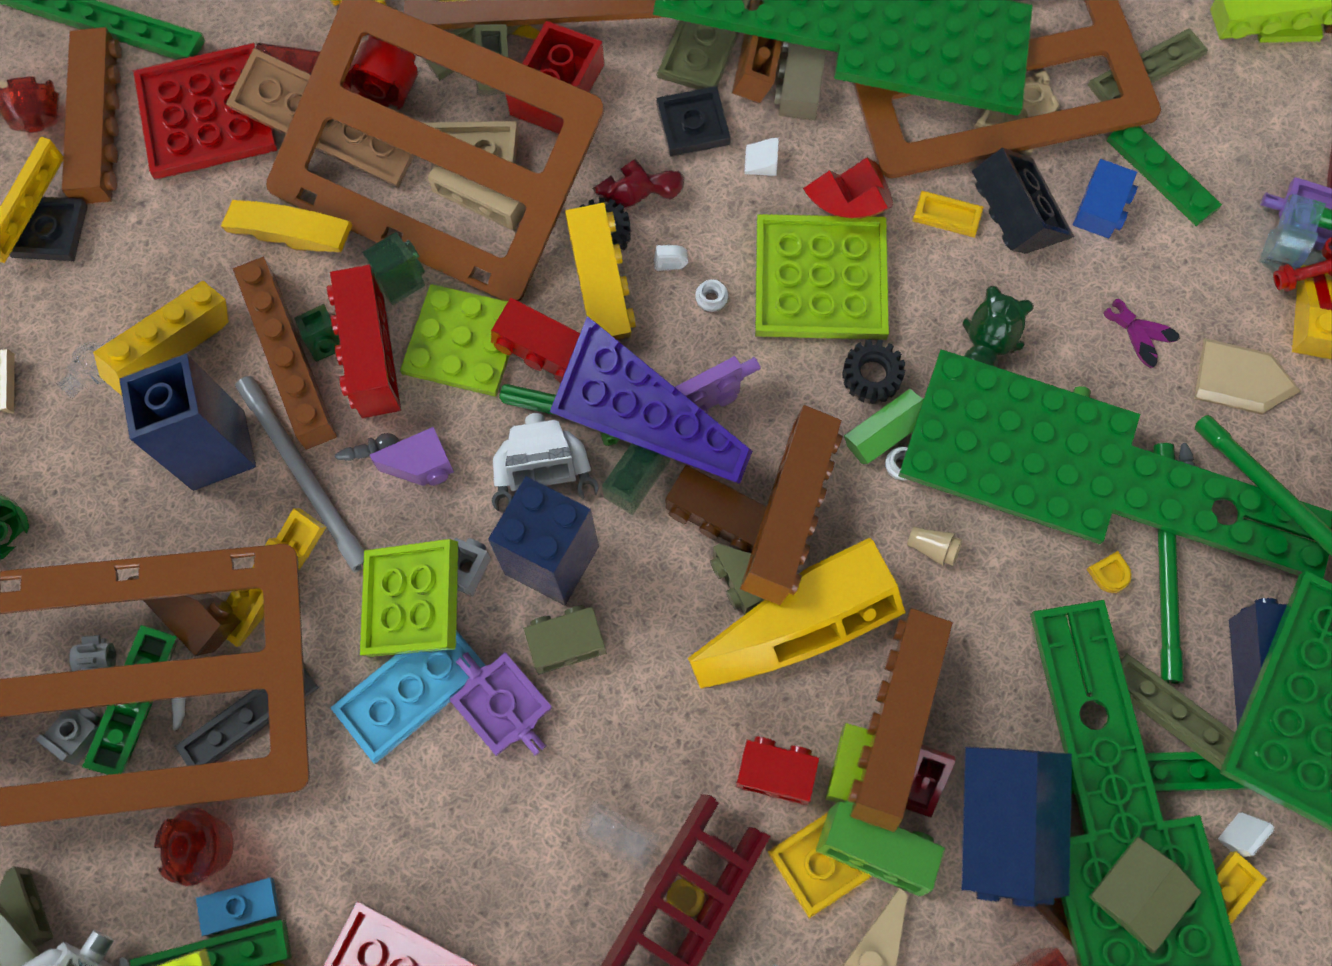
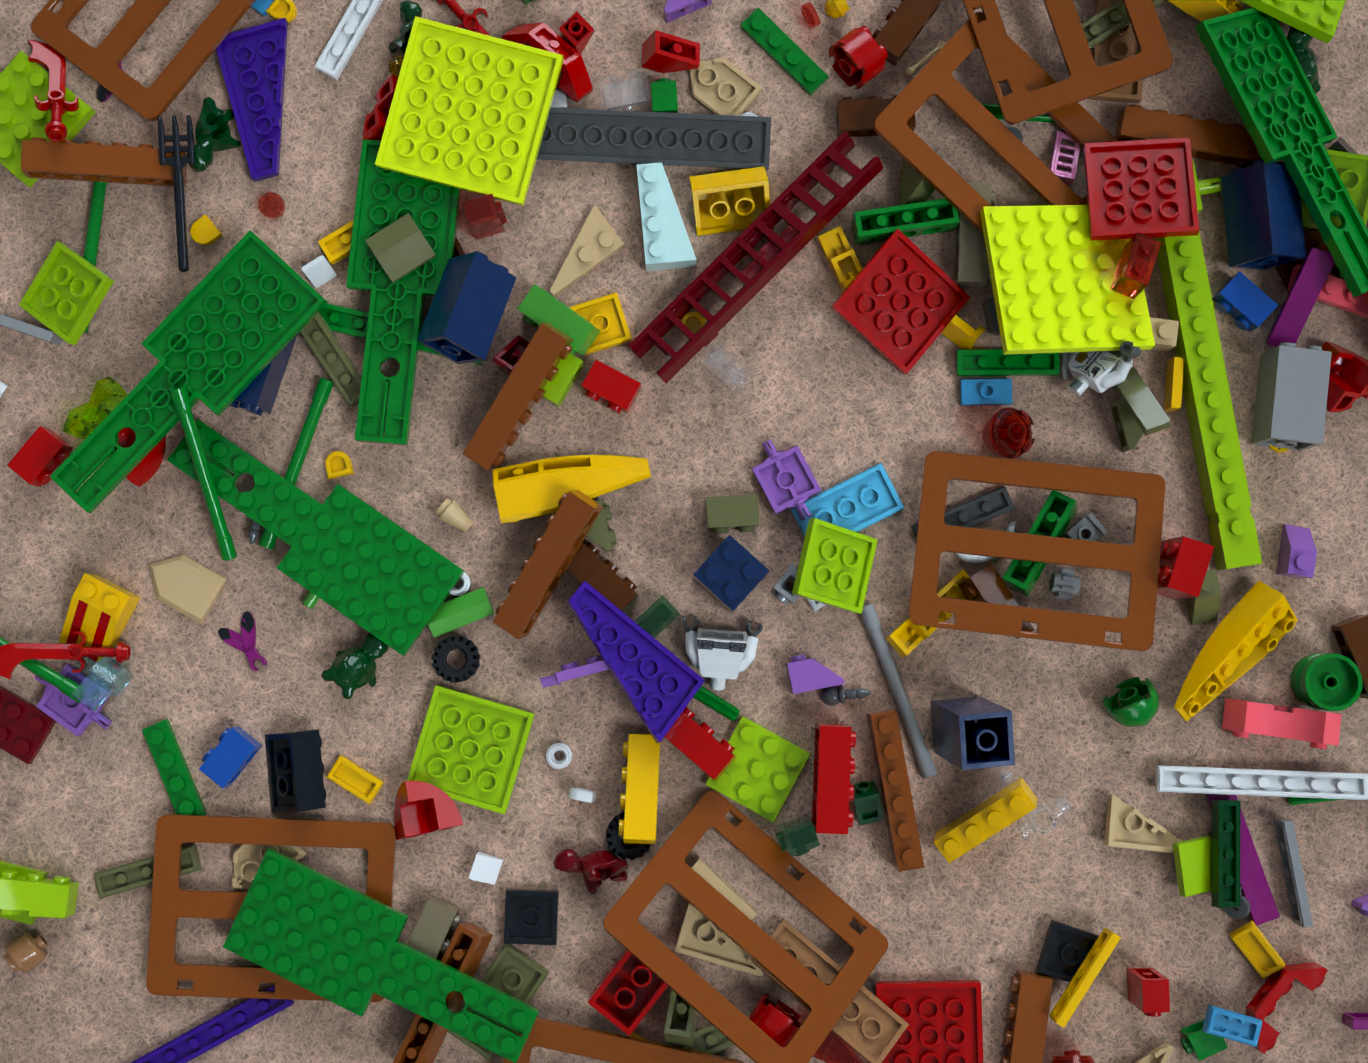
camera: 165 degrees left, 15 degrees up
yellow slope [220,200,353,252] -> none

